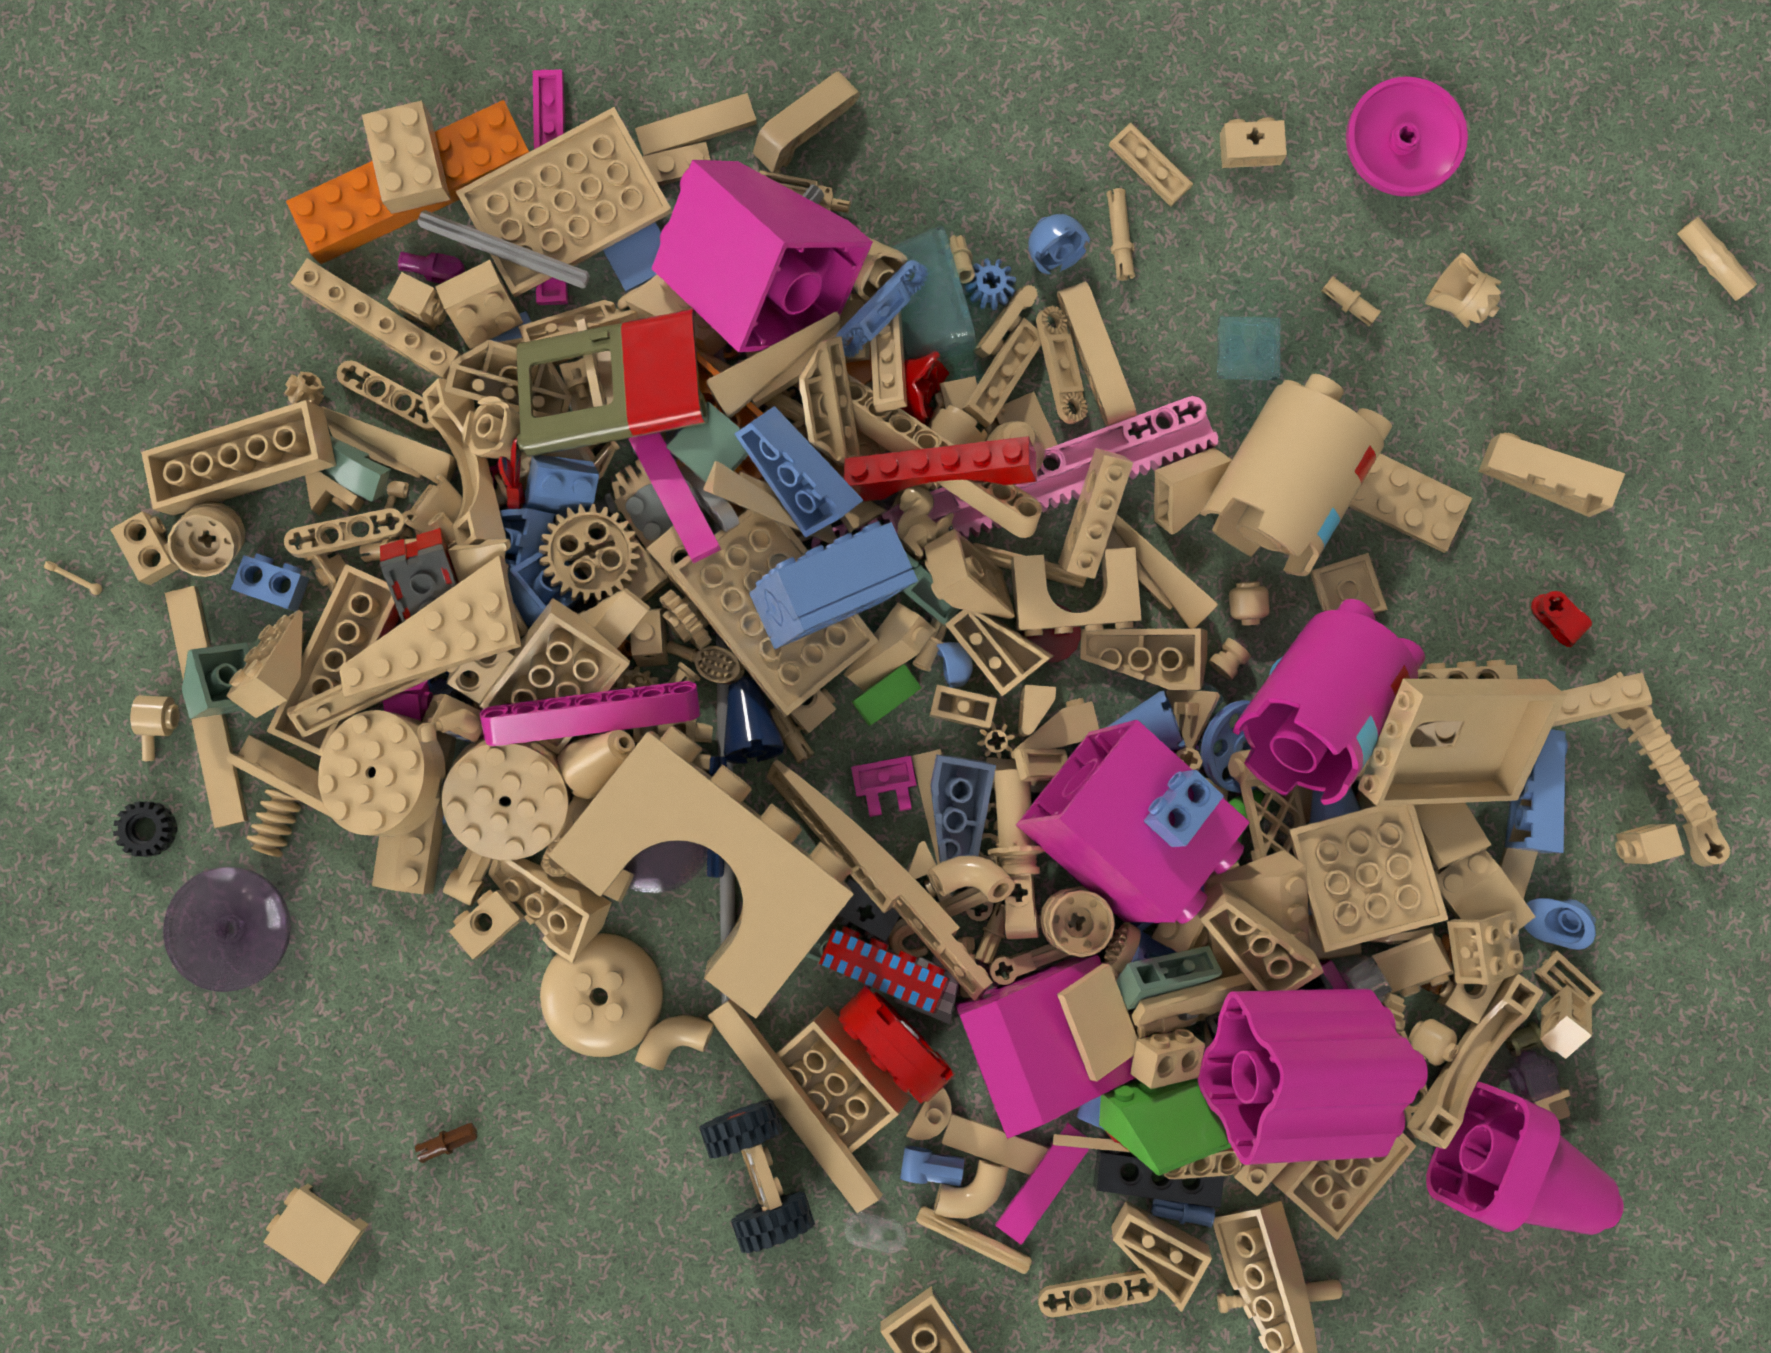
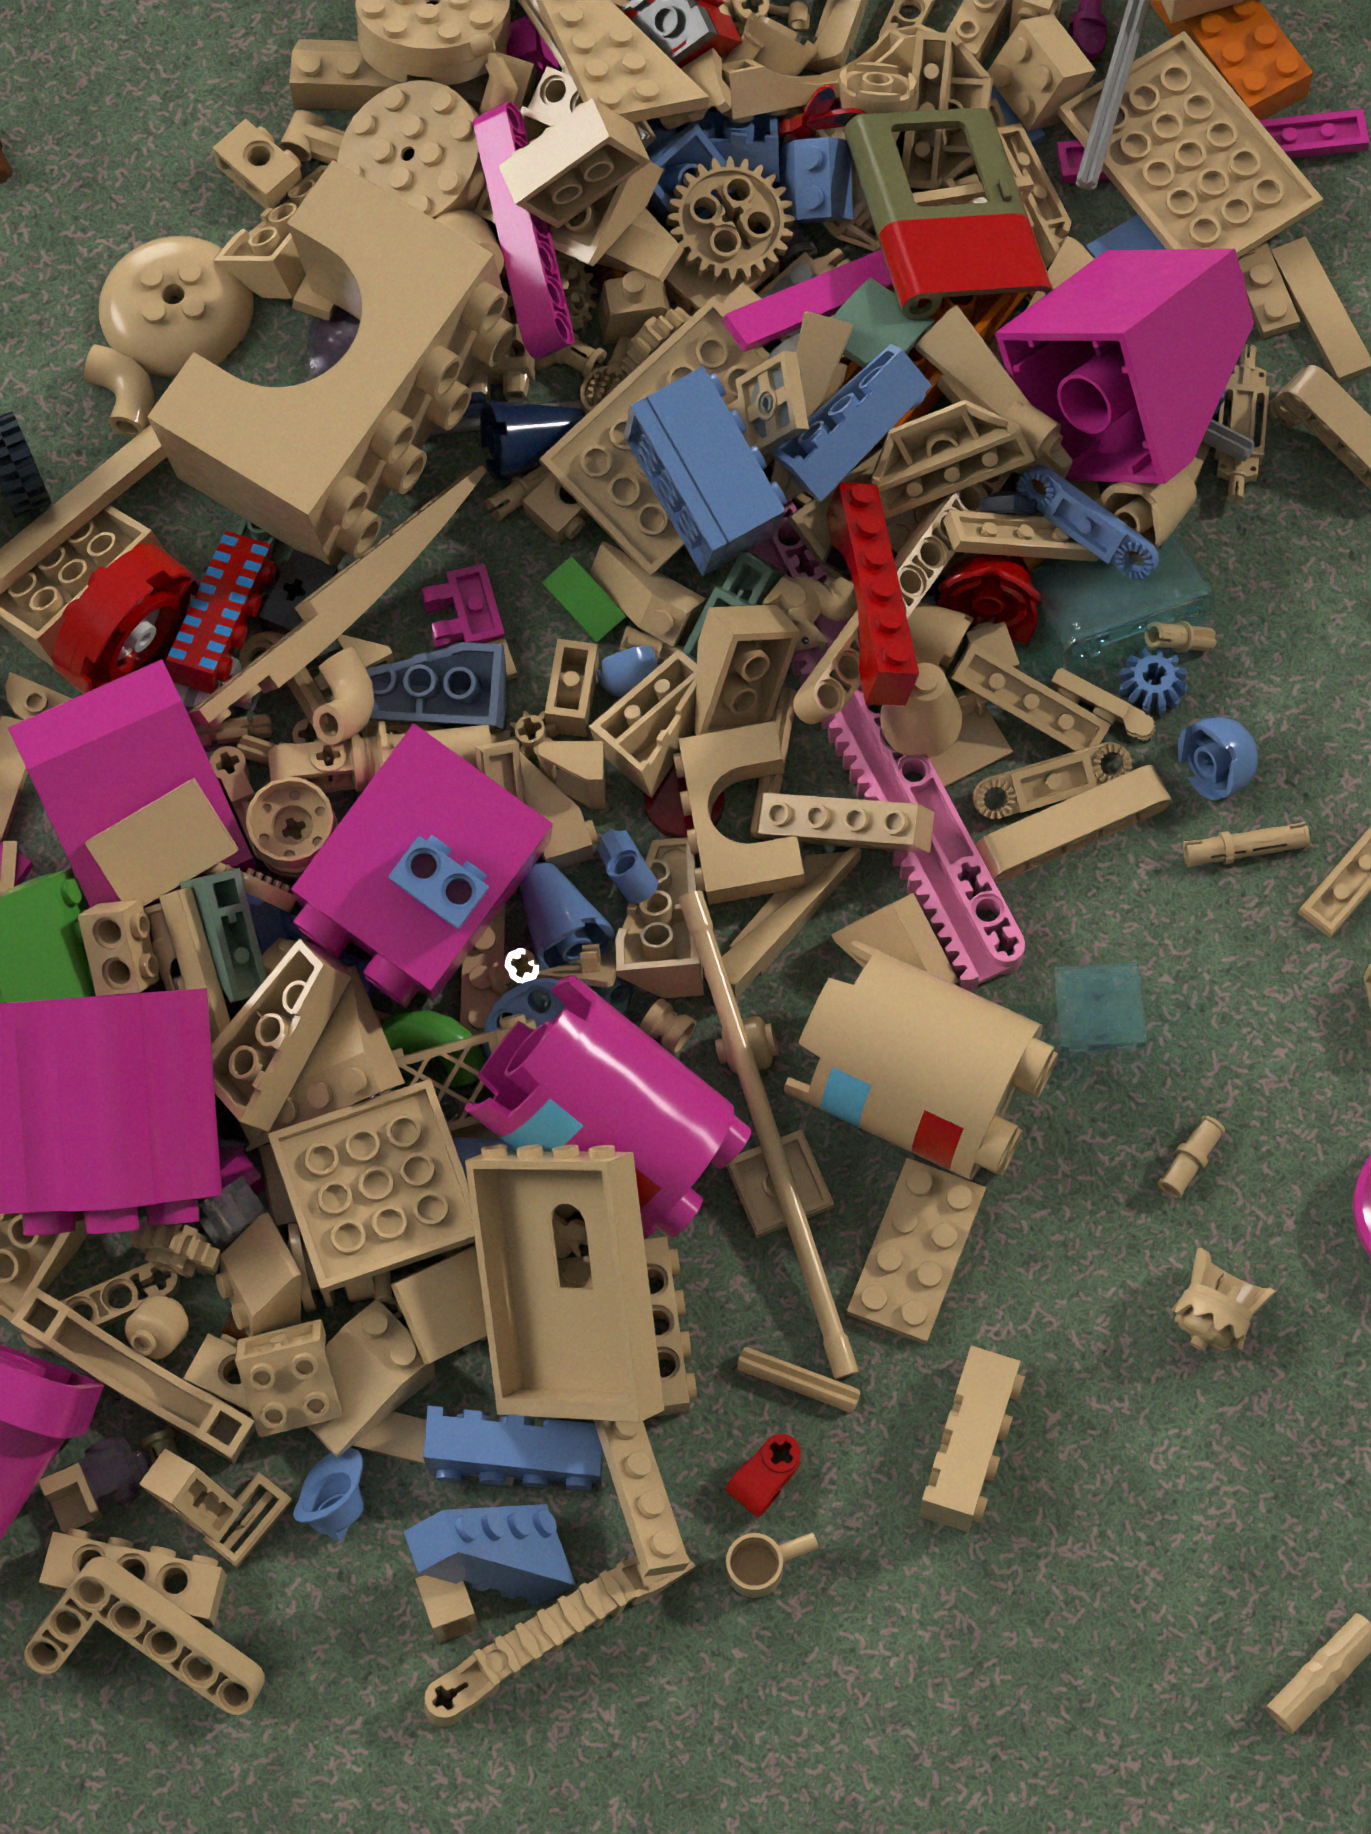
camera: 90 degrees right, 15 degrees down
none -> tan beam [24,1557,265,1715]
none -> tan brick [39,1528,227,1626]
none -> medium blue wedge [403,1504,576,1606]
none -> tan brick [499,98,651,228]
none -> medium blue piece [597,829,658,904]
none -> tan piece [678,890,859,1380]
none -> tan piece [726,1532,819,1598]
none -> tan piece [727,351,809,456]
none -> tan axle [737,1347,860,1412]
none -> black tile [980,490,1037,516]
none -> tan brick [1003,401,1063,459]

